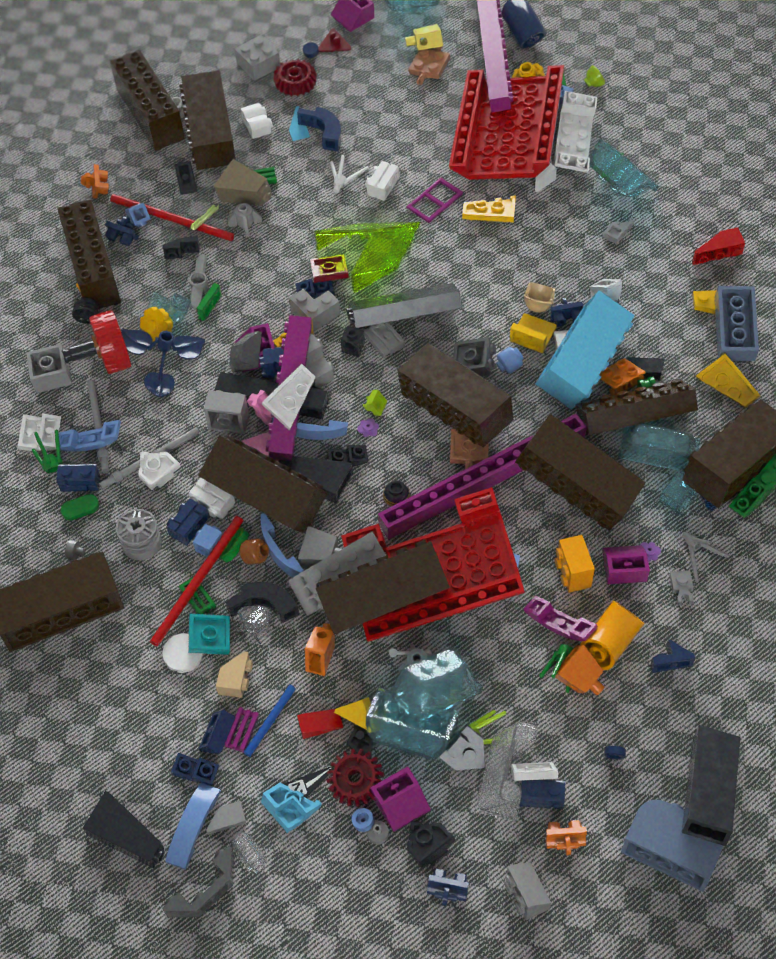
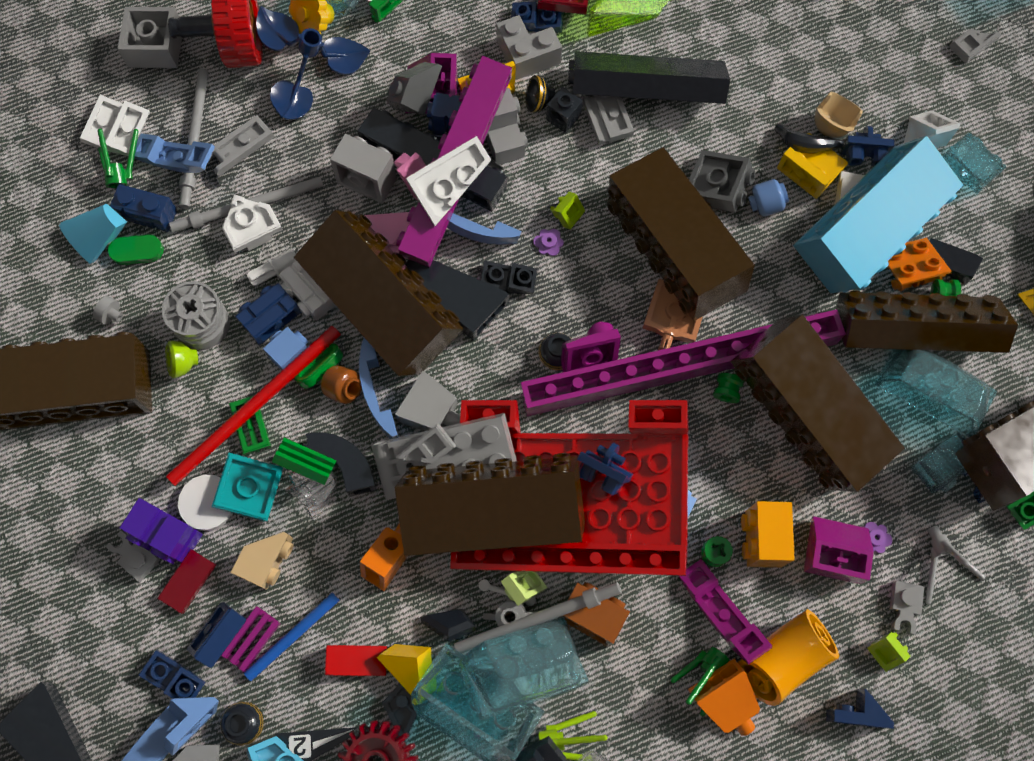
camera: 10 degrees right, 15 degrees up
none -> medium azure slope [59,204,127,264]
none -> light grey plate [105,531,161,582]
none -> dark purple brick [120,498,203,564]
none -> dark red tile [158,549,216,614]
none -> medium blue slope [164,697,219,756]
none -> lime brick [165,341,198,379]
none -> light grey hinge [209,115,274,176]
none -> black piece [220,702,264,746]
none -> white axle [247,248,296,286]
none -> green tile [272,438,336,485]
none -> light grey tile [396,423,456,465]
none -> black piece [420,609,475,642]
none -> light grey bar [454,582,622,654]
none -> yellowish green plate [501,571,548,606]
none -> black piece [525,75,555,113]
none -> dark orange brick [558,582,630,647]
none -> magenta slope [561,322,621,372]
none -> dark blue hips [578,443,633,495]
none -> green wheel [701,536,733,567]
none -> green wheel [713,373,745,403]
none -> black piece [774,123,844,153]
none -> lime tile [867,632,910,672]
none -> clear light blue brick [943,132,1006,195]

